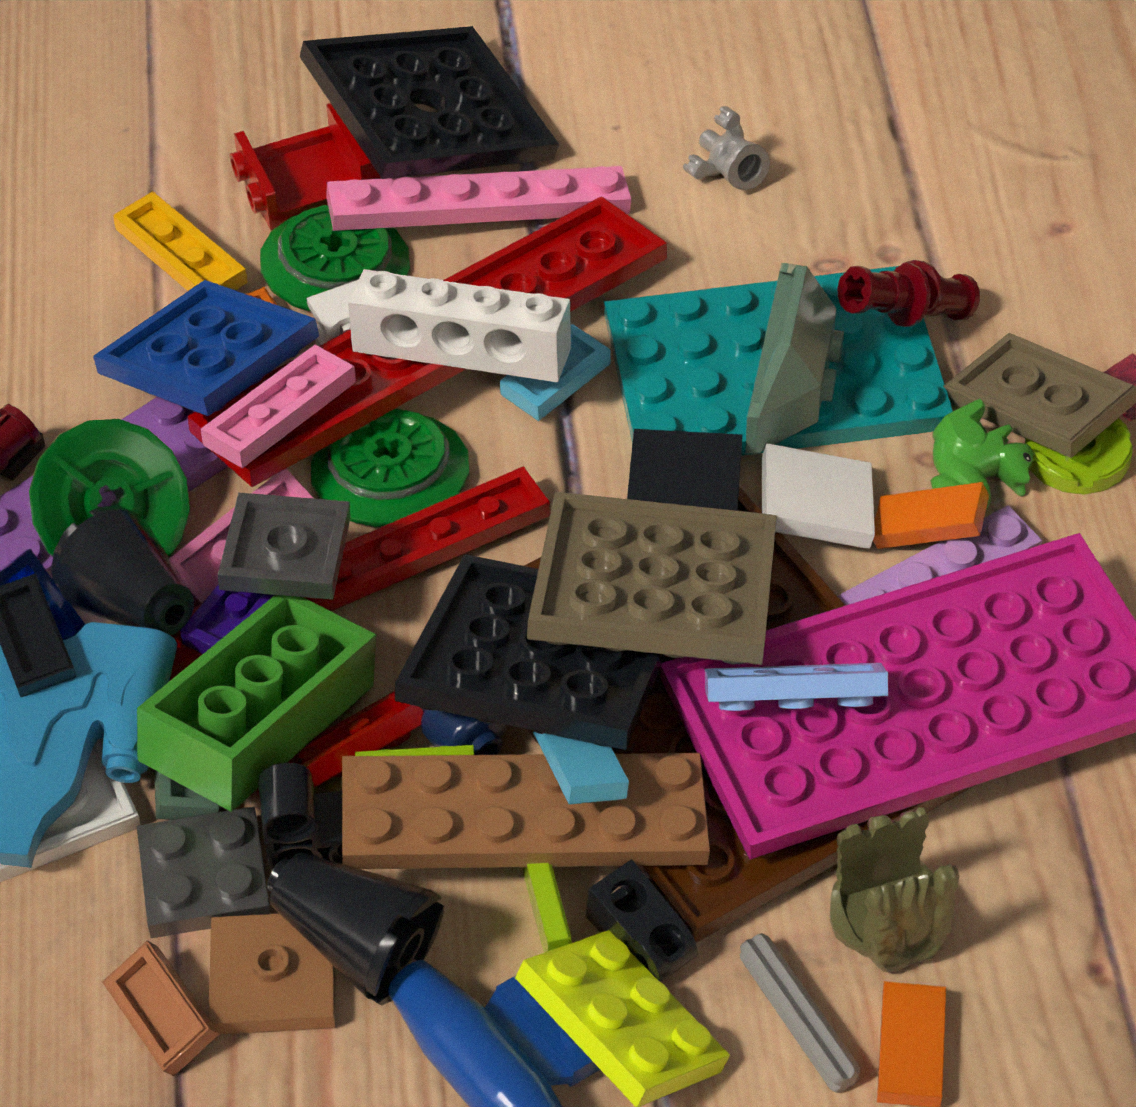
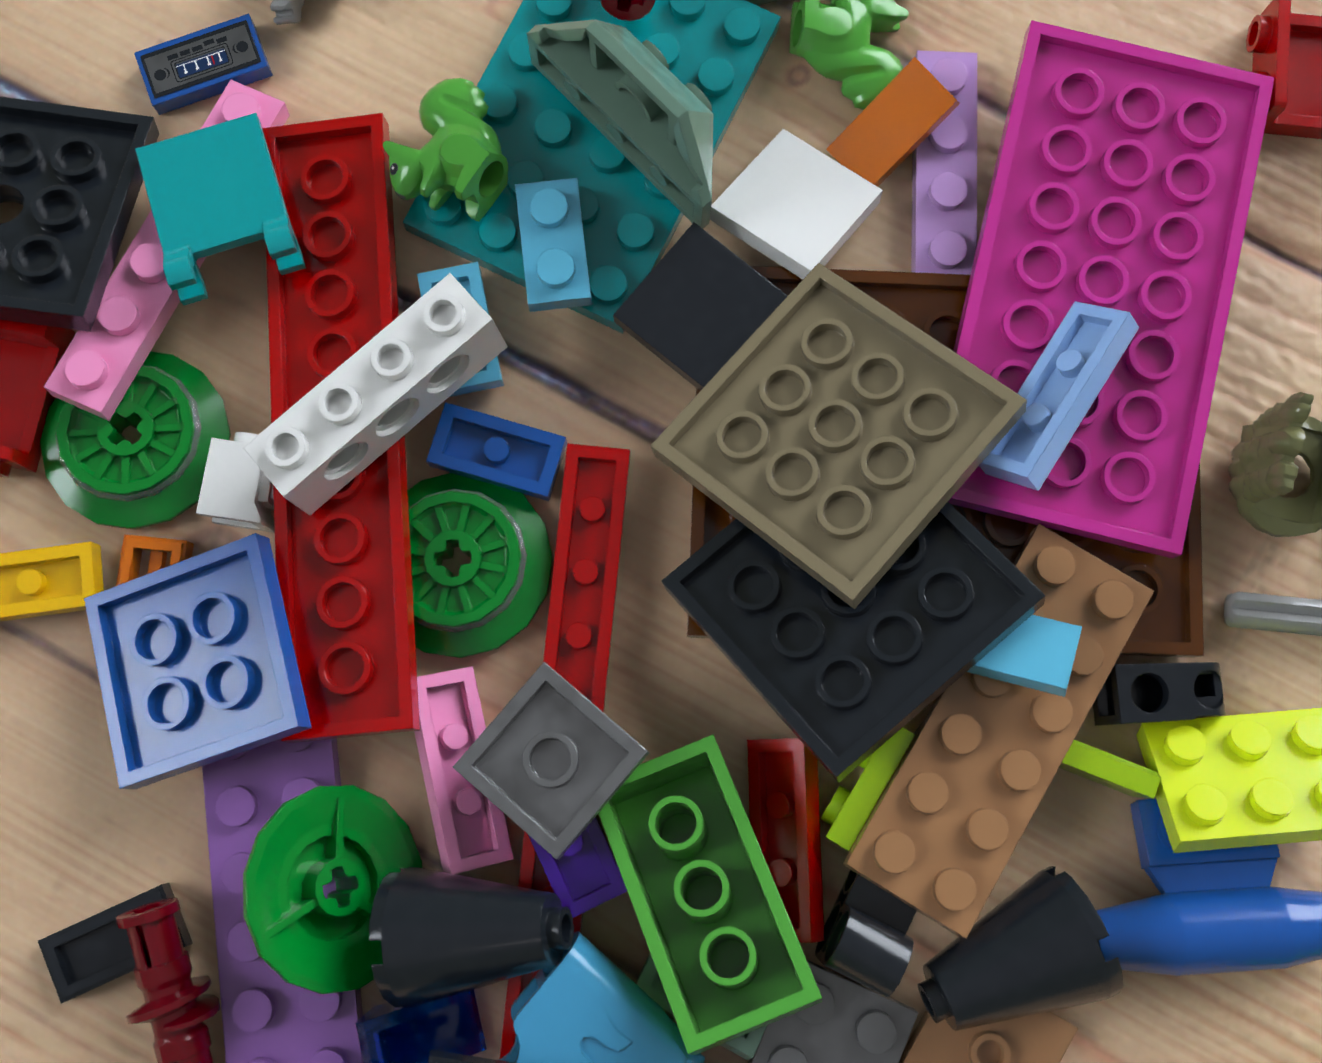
camera: 60 degrees left, 30 degrees up
bright pink plate [201,345,356,468] -> none
none -> tile [134,13,273,115]
none -> teal flag [135,113,306,306]
none -> bright green animal [383,78,508,222]
none -> blue plate [426,402,567,501]
none -> medium azure plate [515,178,592,312]

